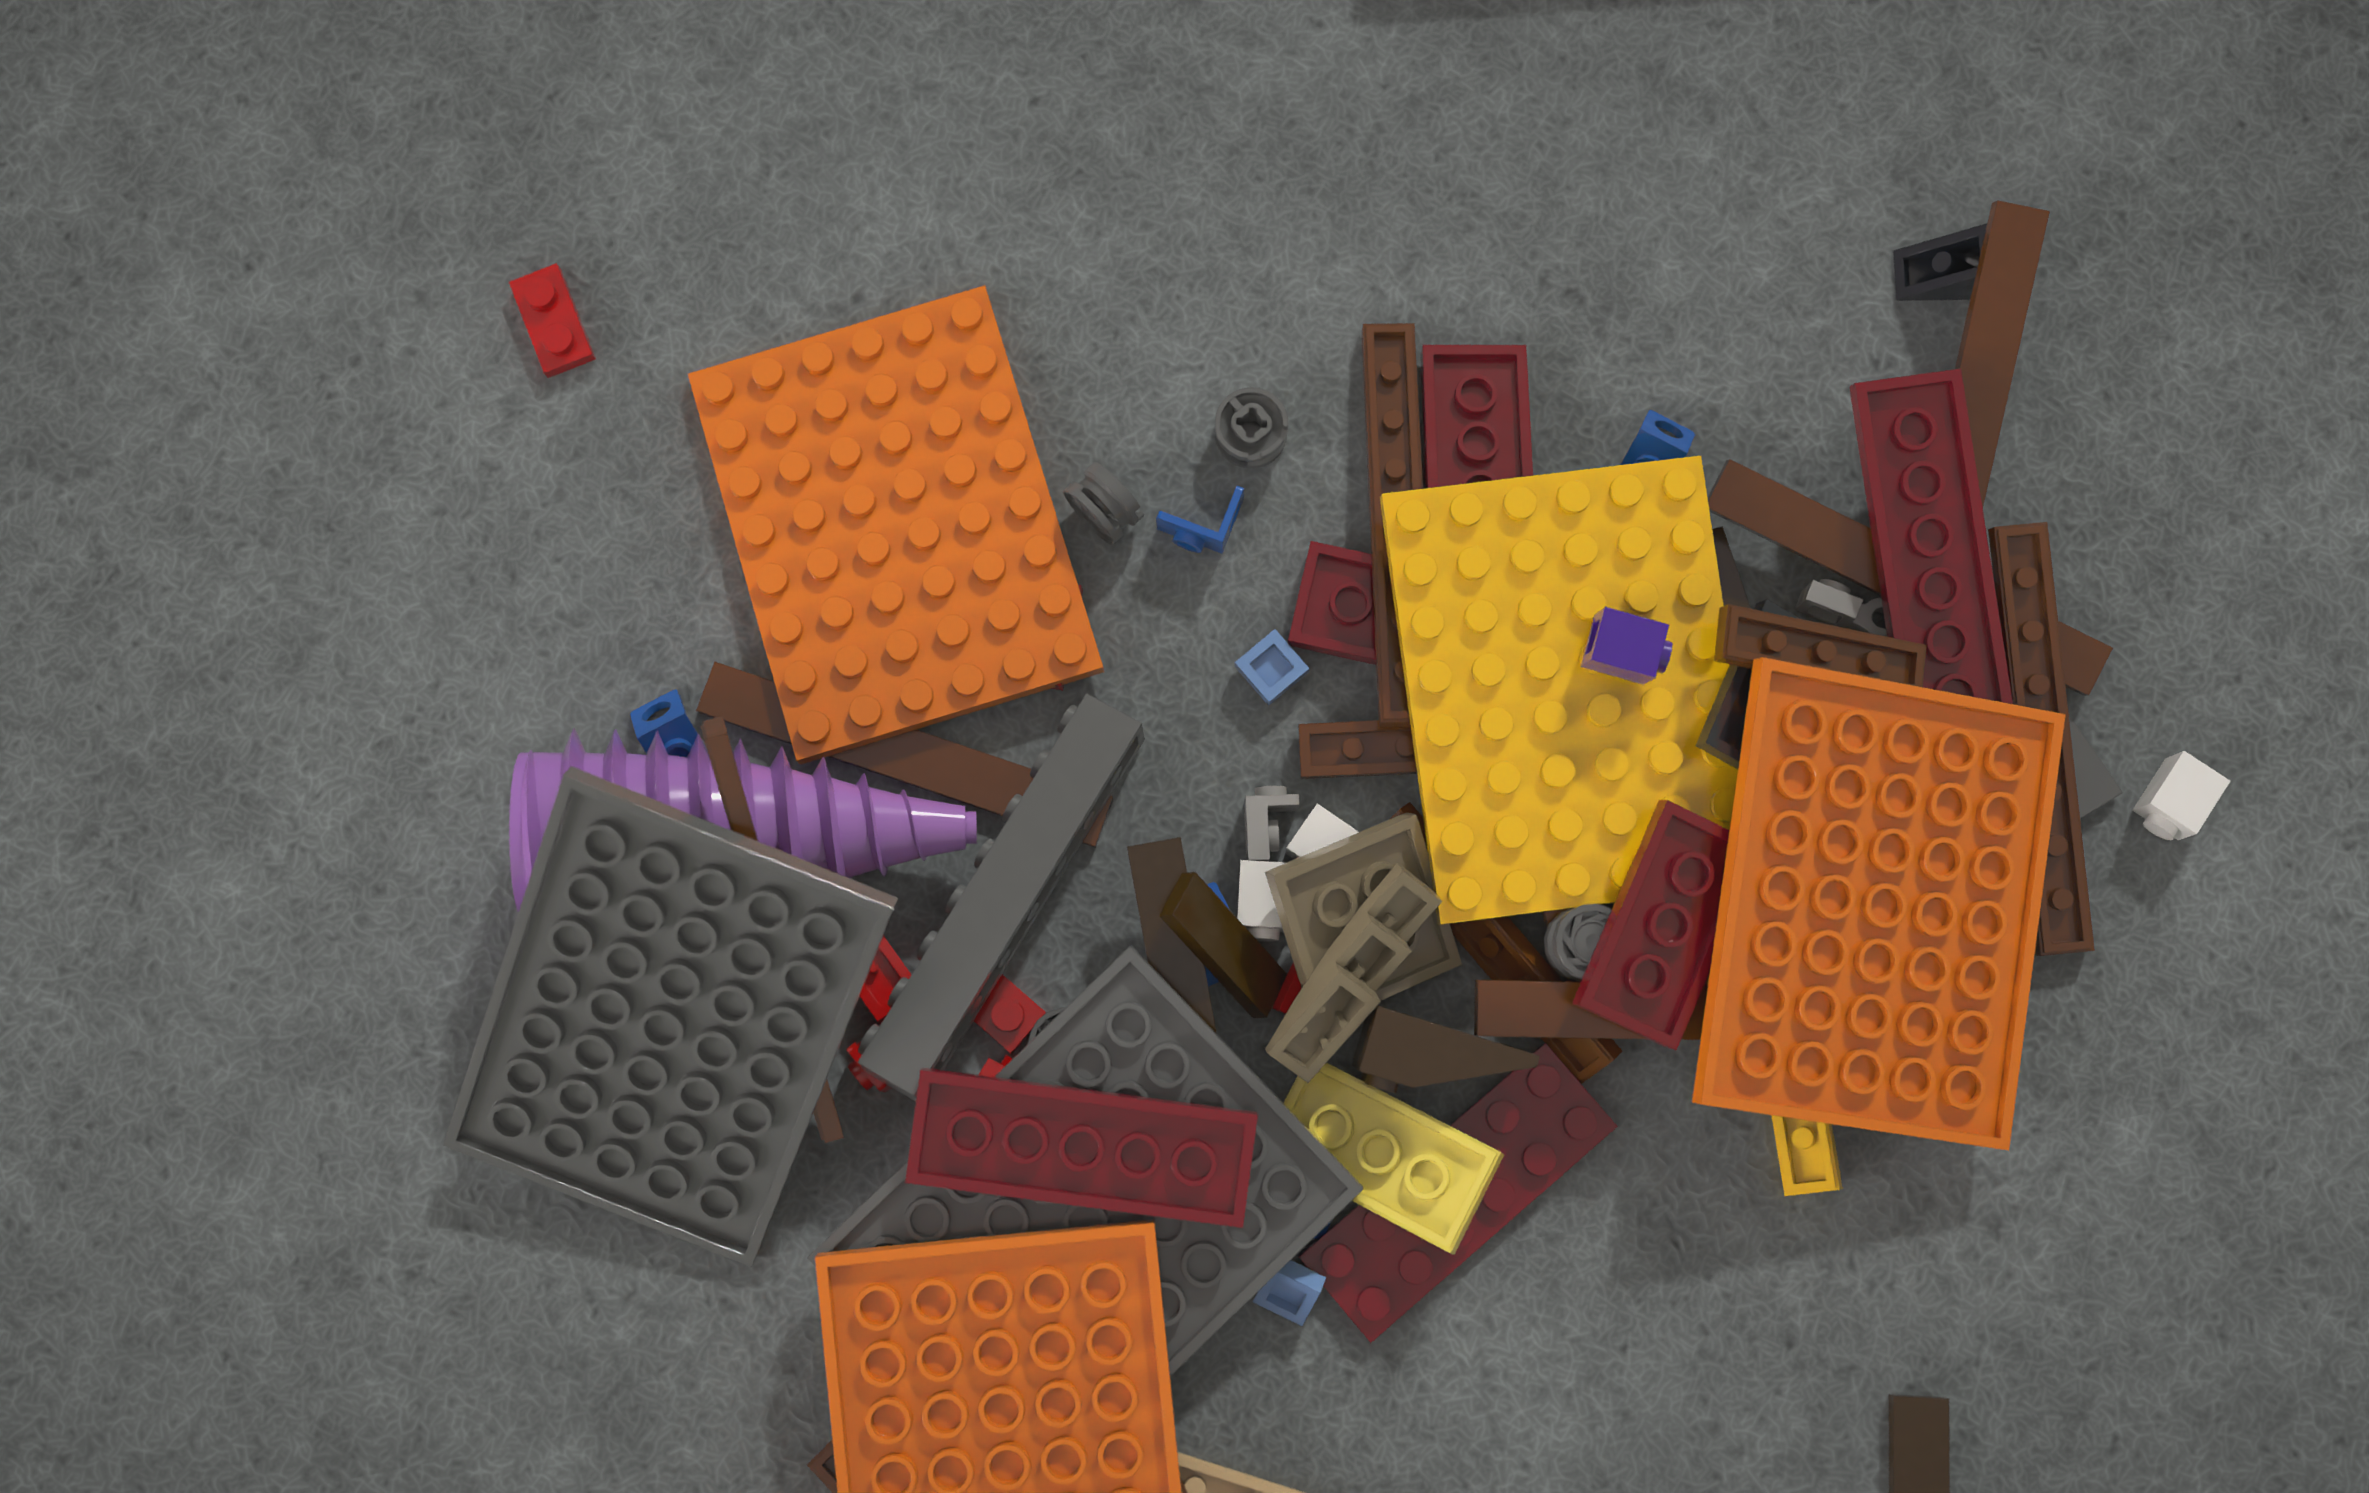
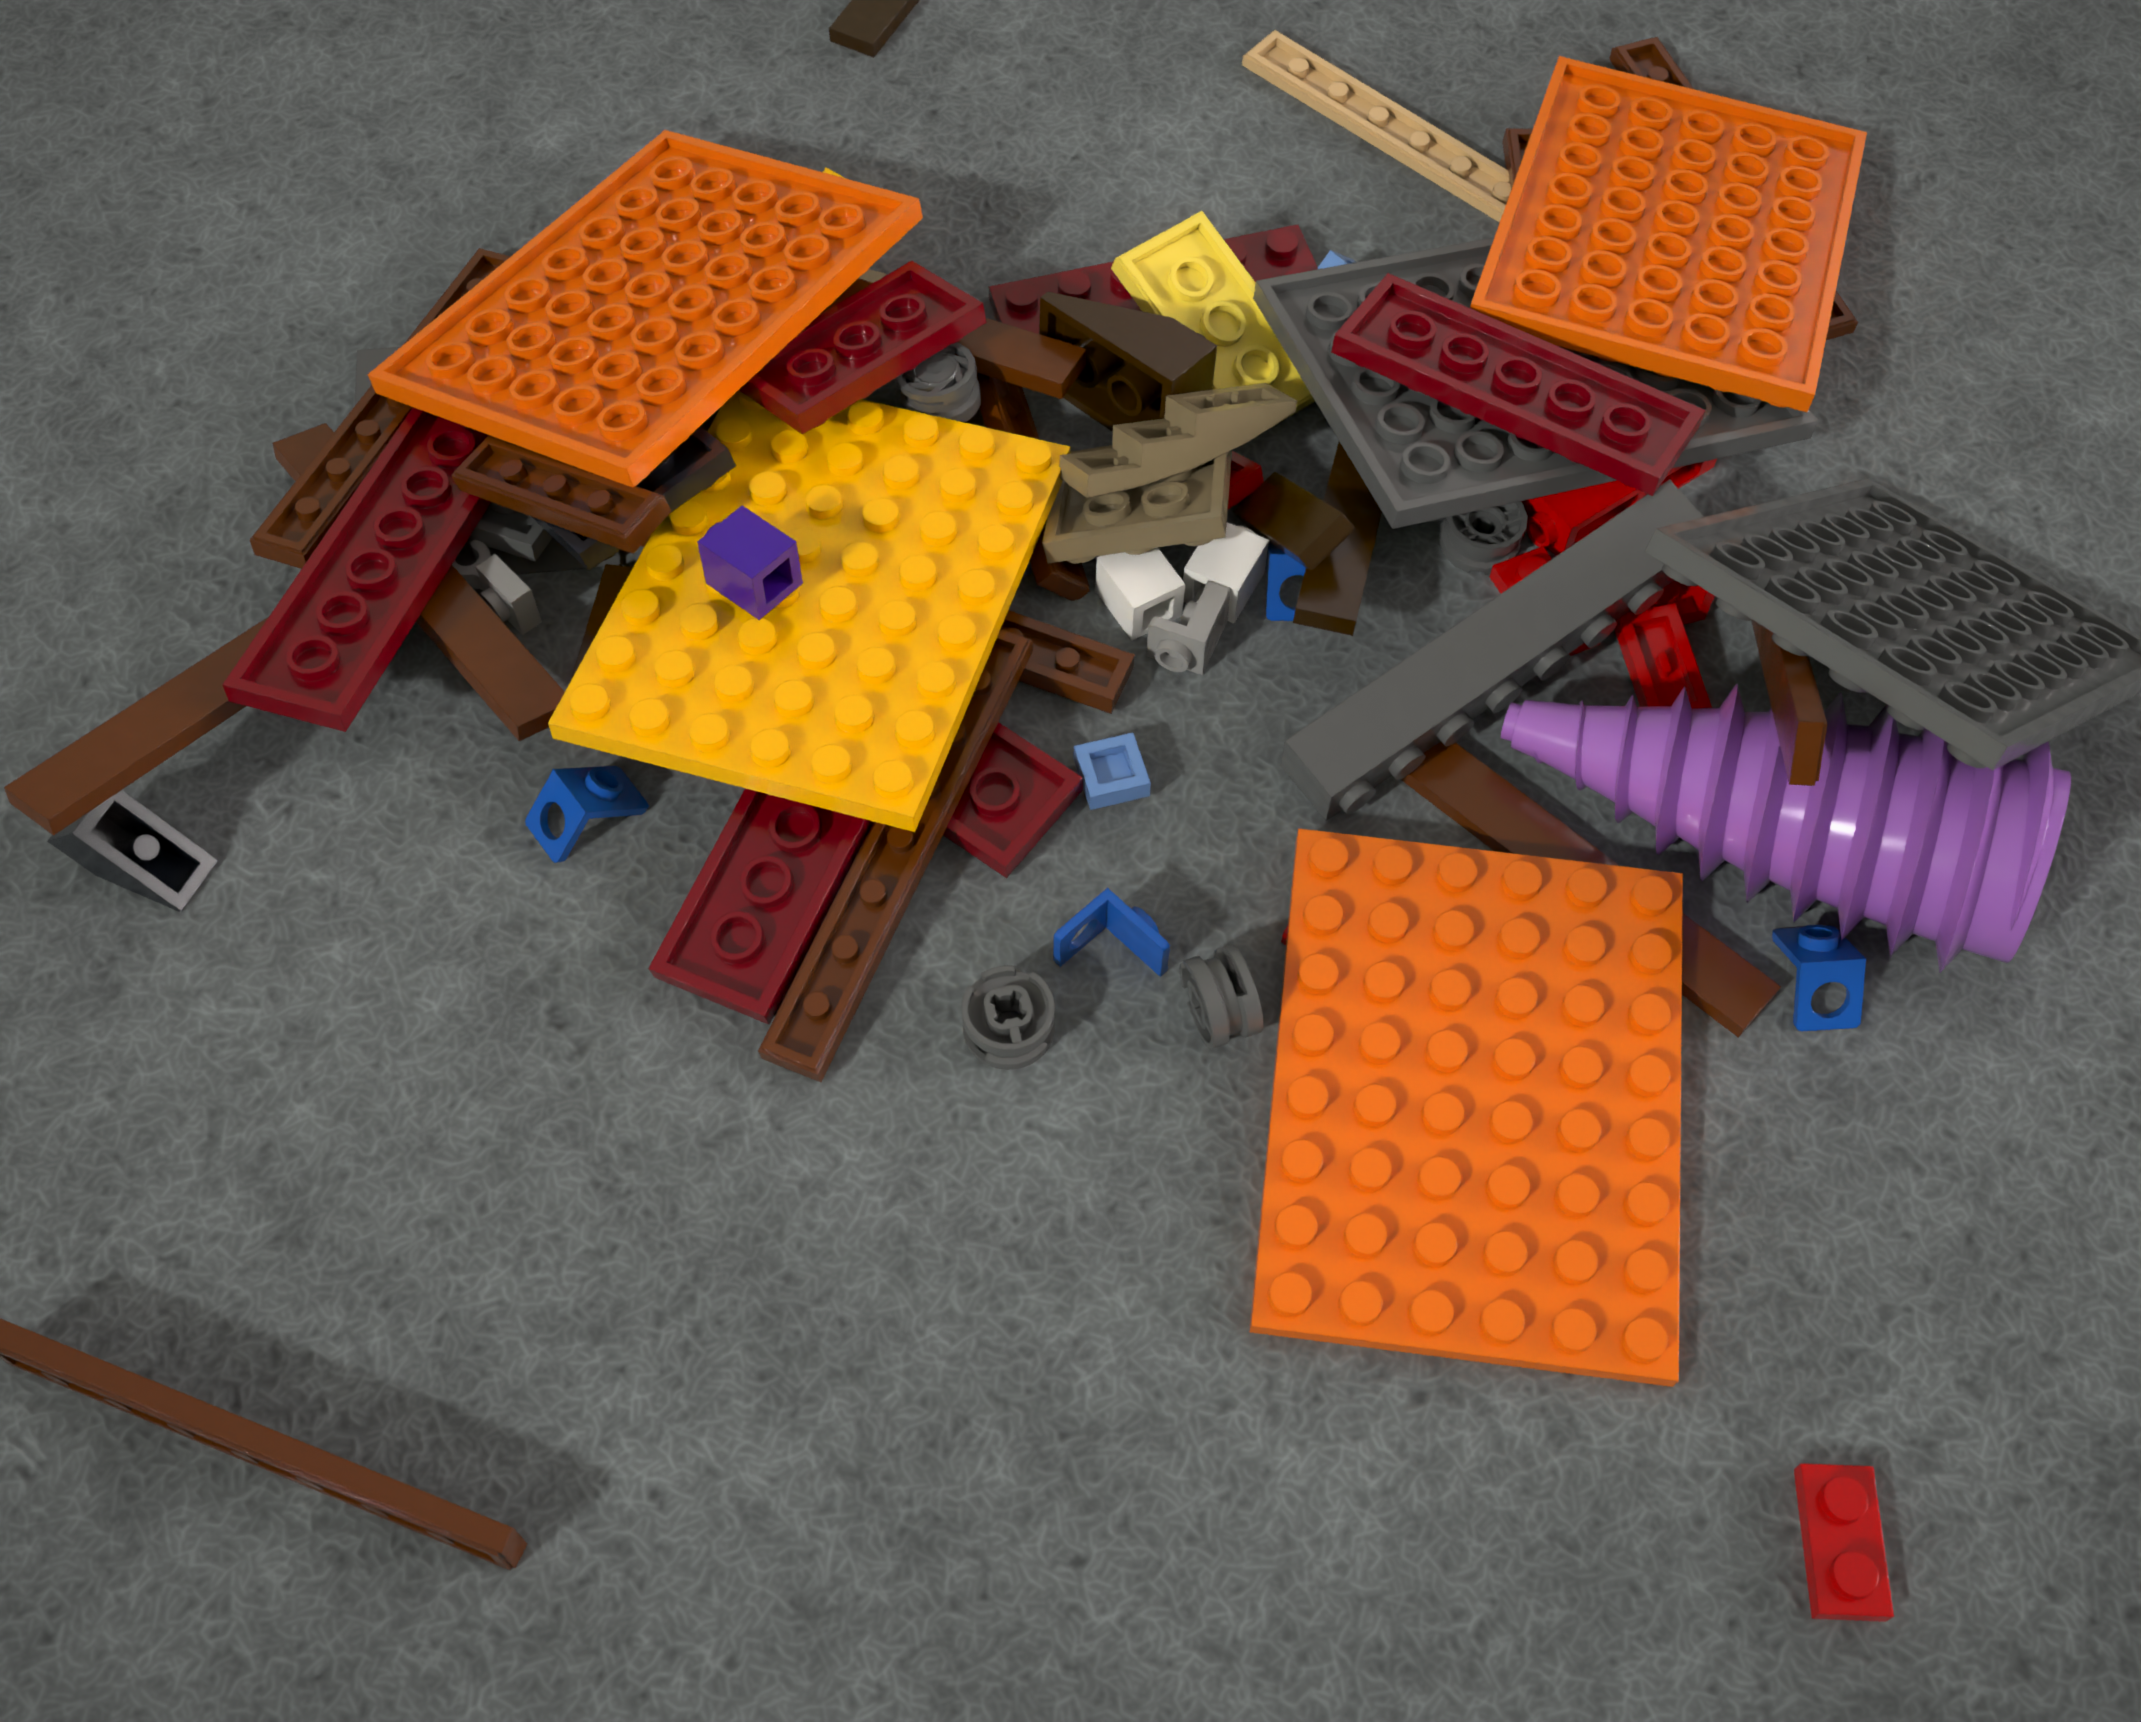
camera: 160 degrees left, 20 degrees down
white brick [2132,751,2230,840] -> none

